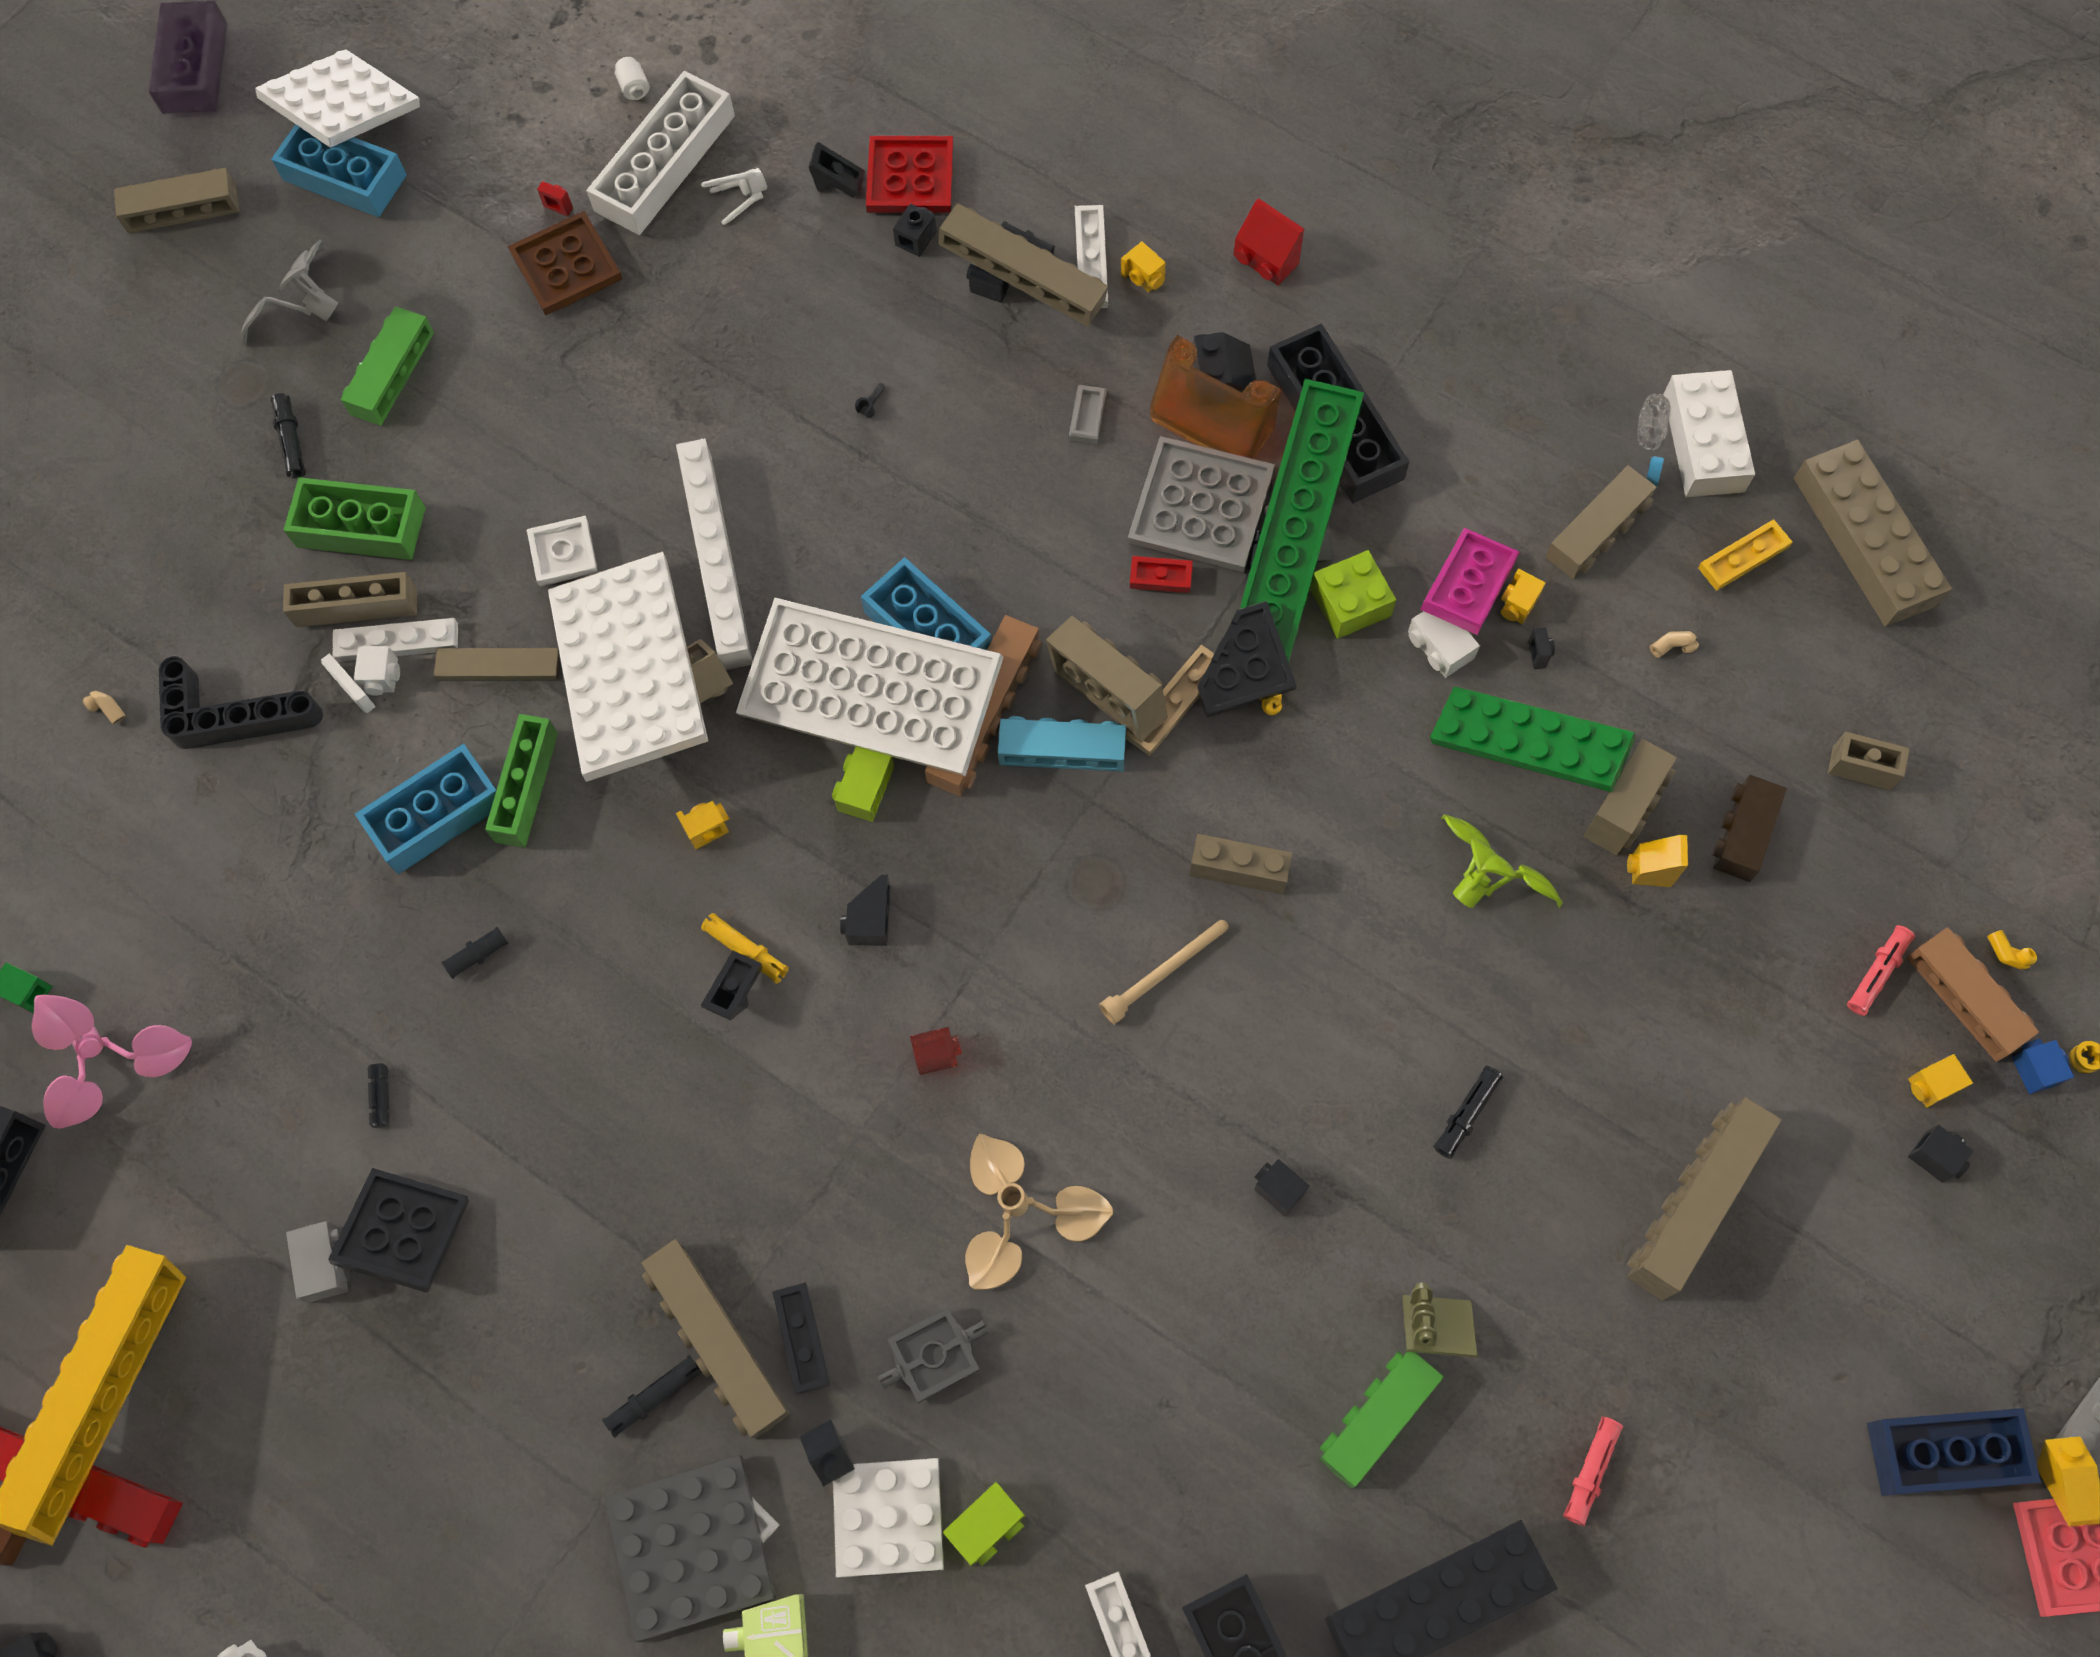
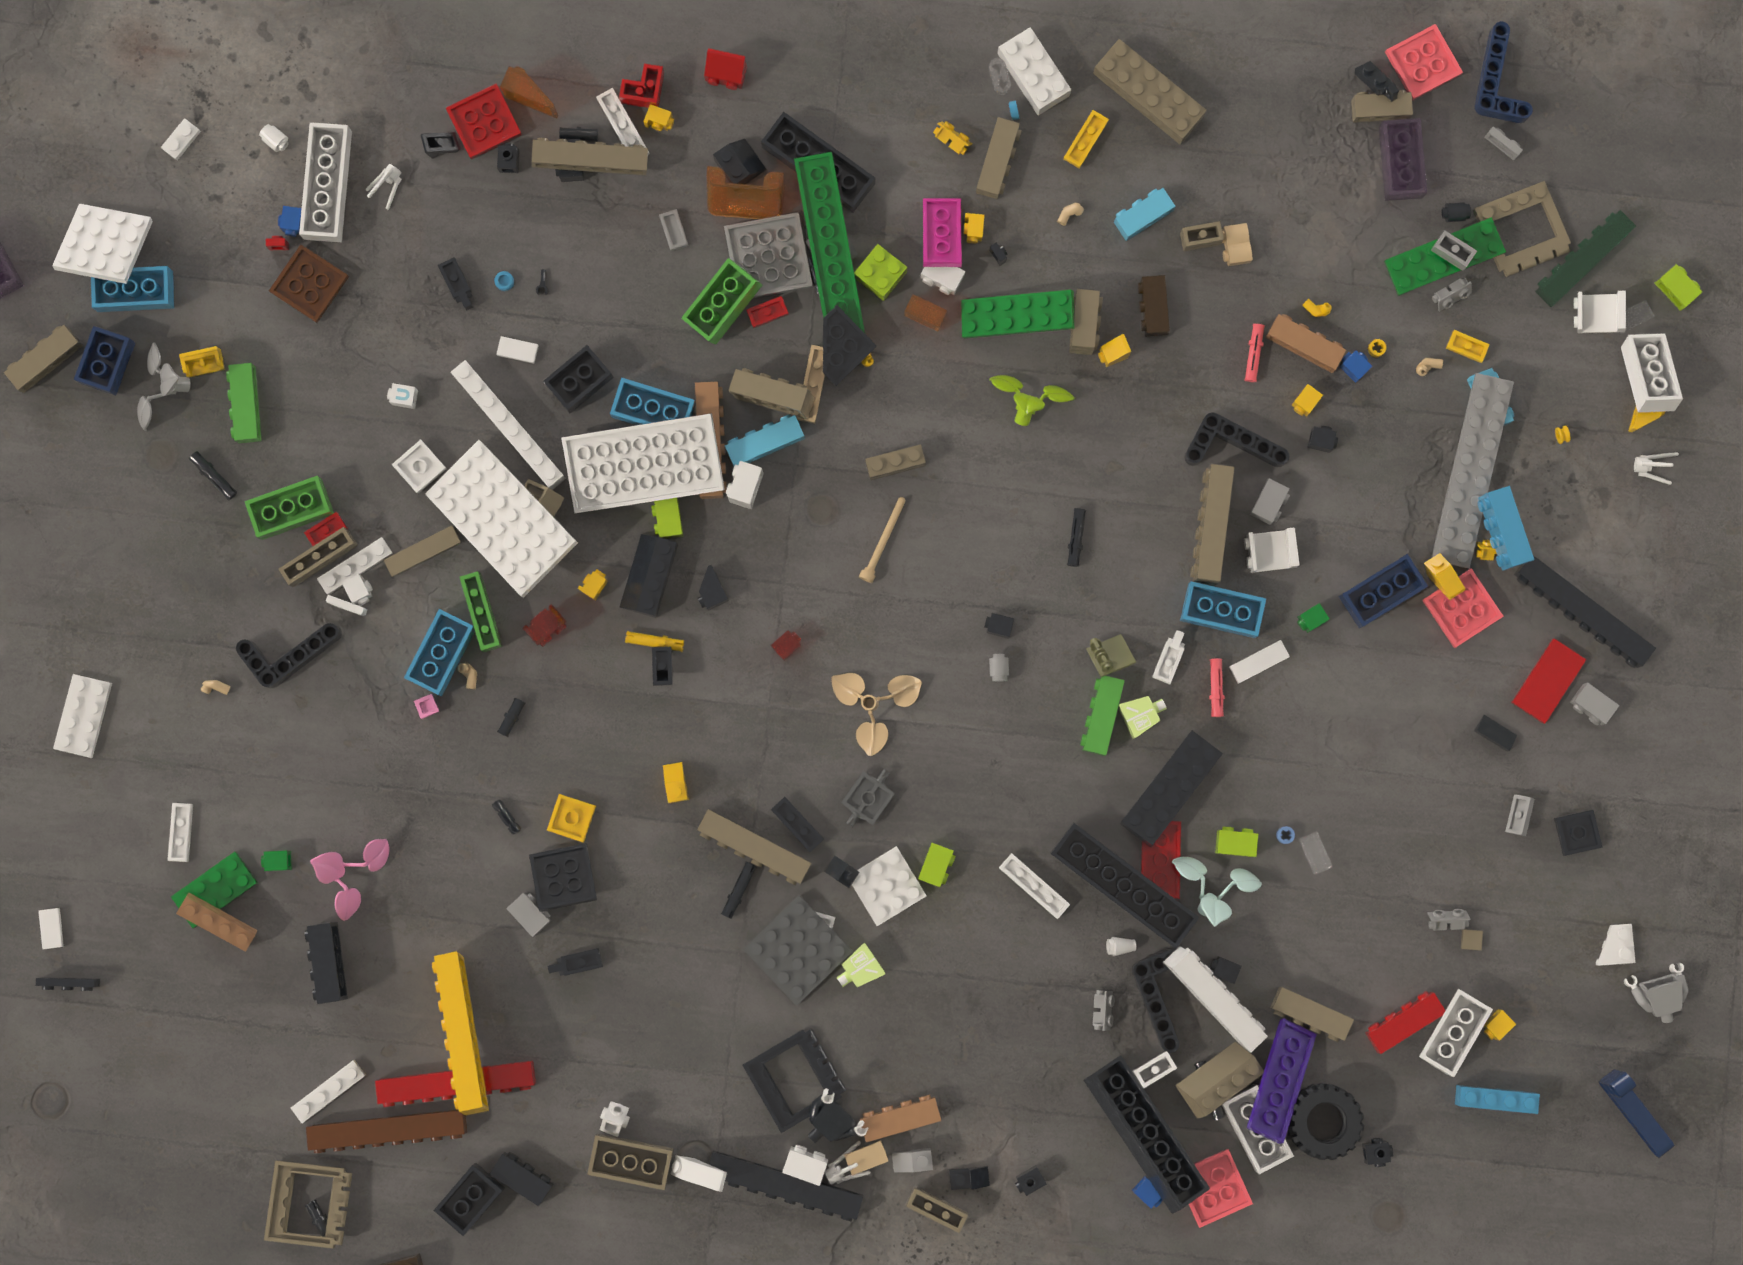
camera: 30 degrees left, 15 degrees up
none -> dark blue brick [74,326,136,396]
none -> white plate [161,118,201,160]
none -> yellow hinge [179,346,225,378]
none -> blue brick [278,206,302,237]
none -> red plate [304,512,348,546]
none -> white brick [387,383,418,409]
none -> bright pink plate [414,694,440,719]
none -> black hinge [438,257,473,311]
none -> tan arm [458,662,477,689]
none -> dark azure tile [494,271,514,291]
none -> white tile [497,336,539,364]
none -> clear orange slope [500,66,558,119]
none -> clear red brick [523,604,567,647]
none -> black brick [543,345,614,414]
none -> yellow plate [547,794,596,843]
none -> black hinge [547,948,603,976]
none -> red brick [619,63,665,108]
none -> black slope [619,534,678,618]
none -> yellow slope [663,762,689,803]
none -> bright green brick [681,258,763,345]
none -> white brick [726,461,764,509]
none -> clear orange brick [904,294,947,332]
none -> yellow hinge [933,121,972,155]
none -> light grey brick [989,654,1009,682]
none -> medium azure brick [1114,188,1176,241]
none -> yellowish green torso [1118,696,1167,739]
none -> white hinge [1152,630,1185,685]
none -> dark azure brick [1180,581,1266,638]
none -> black beam [1184,412,1290,467]
none -> tan brick [1222,223,1253,266]
none -> white tile [1229,640,1290,684]
none -> white panel [1244,528,1300,573]
none -> light grey brick [1249,478,1290,525]
none -> green brick [1297,603,1330,633]

